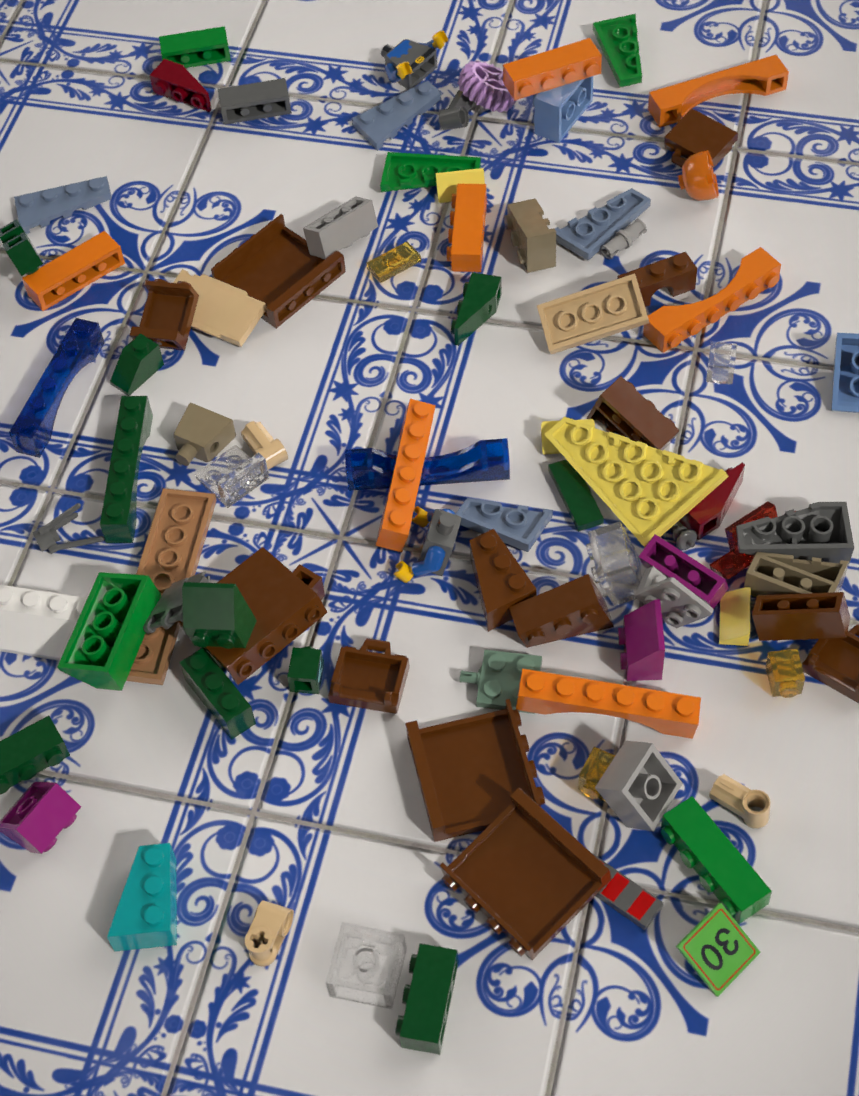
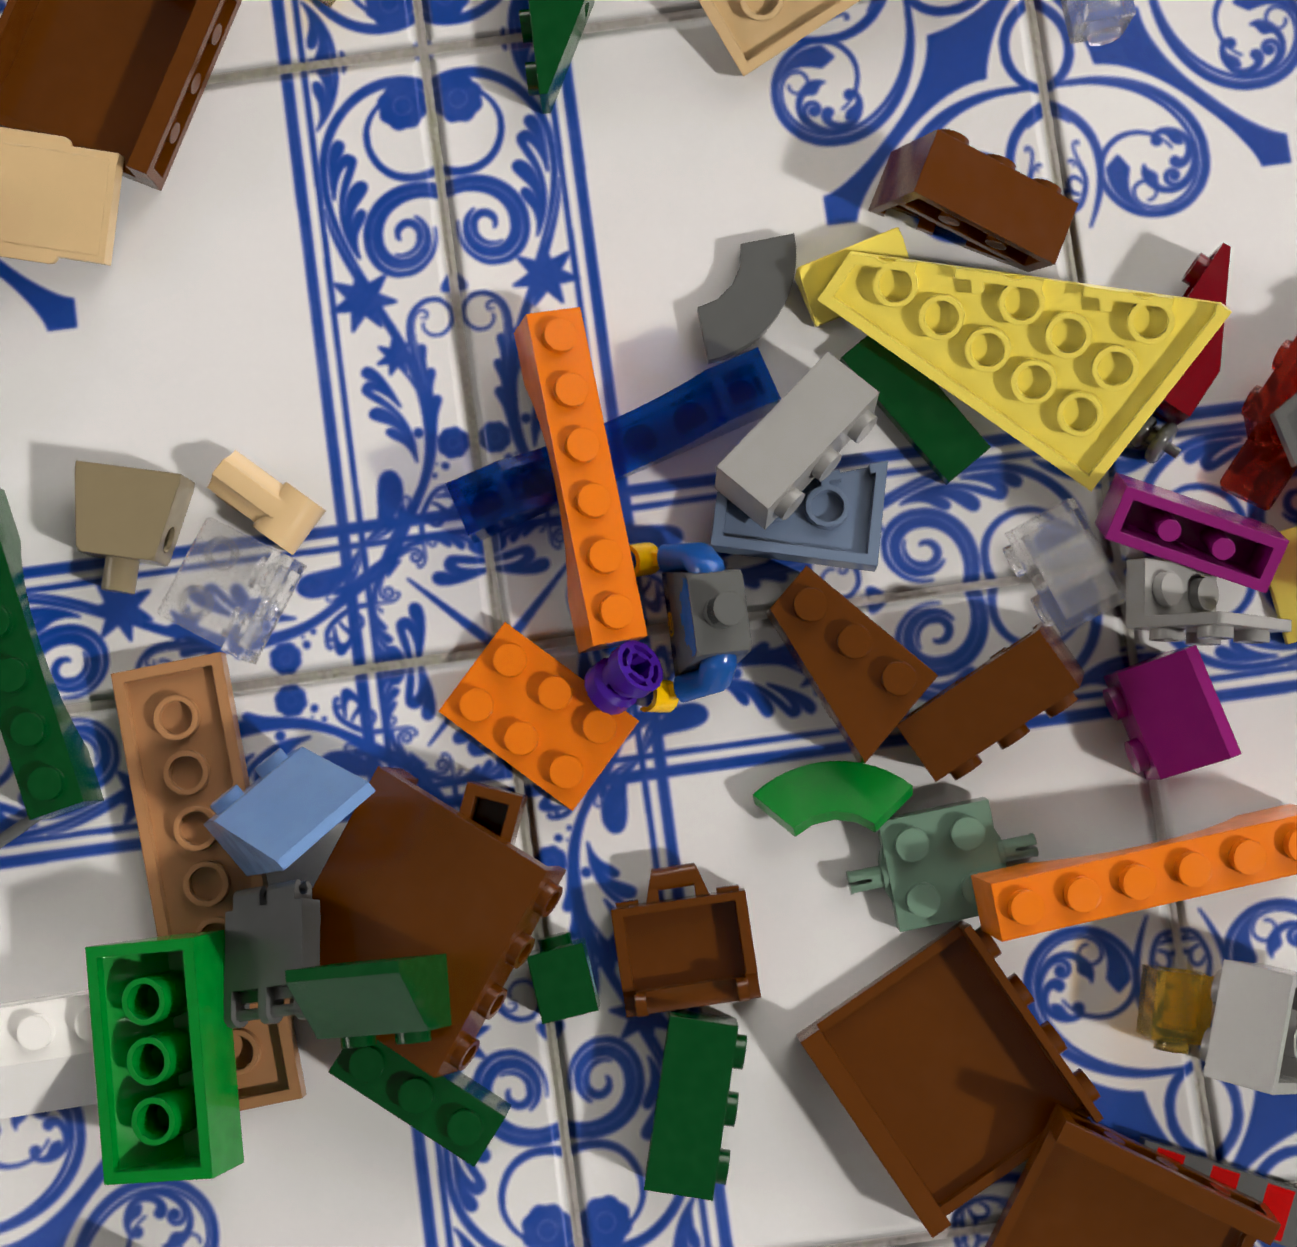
camera: 20 degrees left, 30 degrees up
none -> medium blue slope [203,747,376,876]
none -> orange plate [438,622,639,811]
none -> dark purple wheel [585,640,663,715]
none -> dark green brick [644,1010,747,1201]
none -> dark grey tile [697,233,796,364]
none -> light grey brick [715,352,880,530]
none -> green tile [753,761,913,837]

